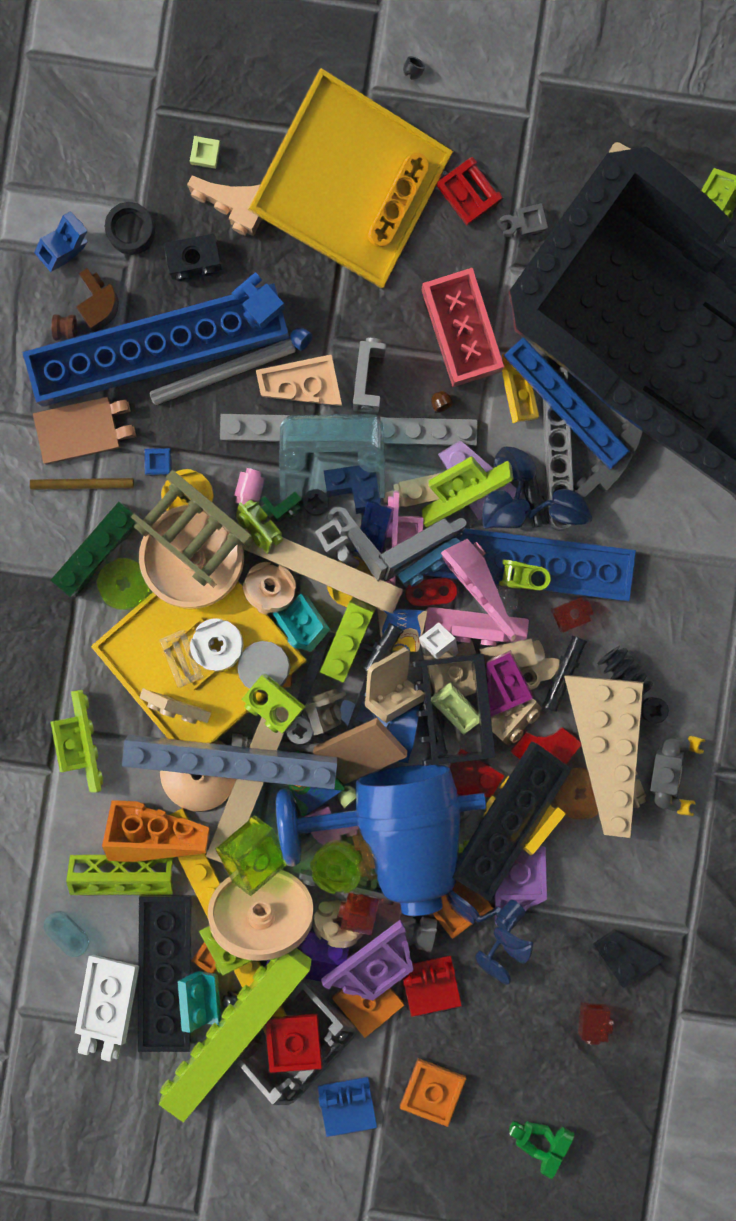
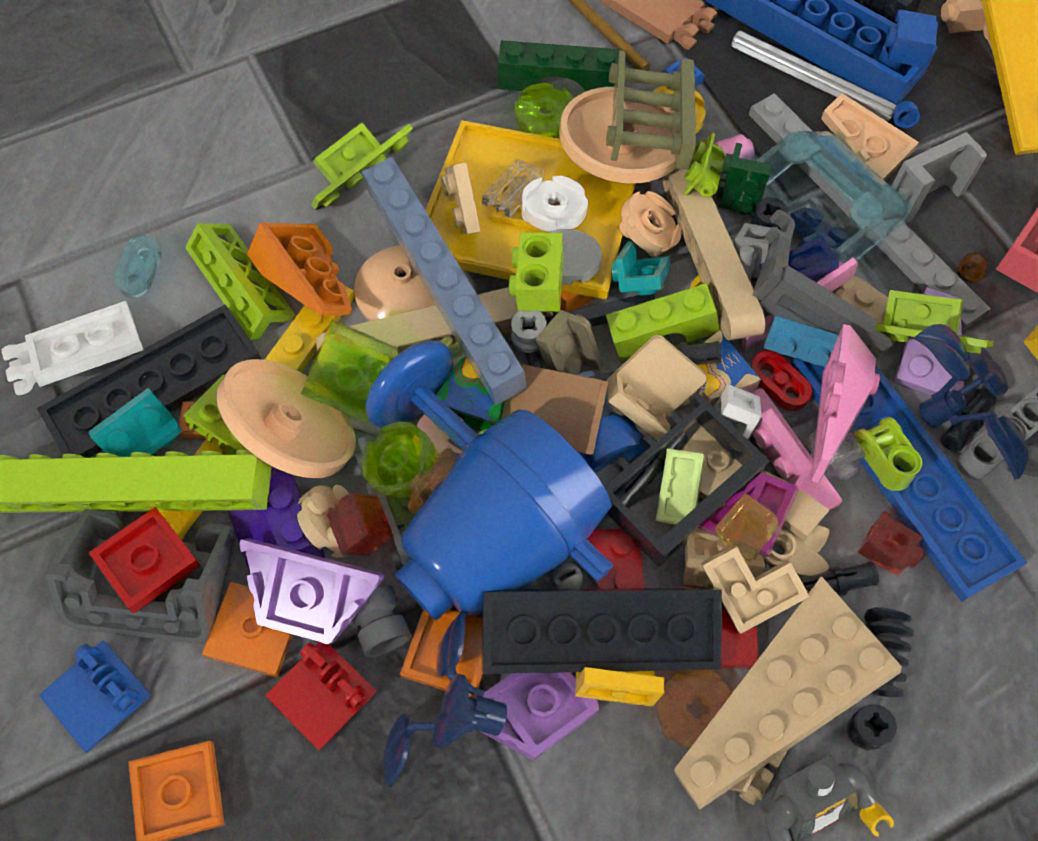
camera: 55 degrees right, 25 degrees down
none -> tan plate [701,545,810,634]
none -> clear yellow panel [715,493,779,562]

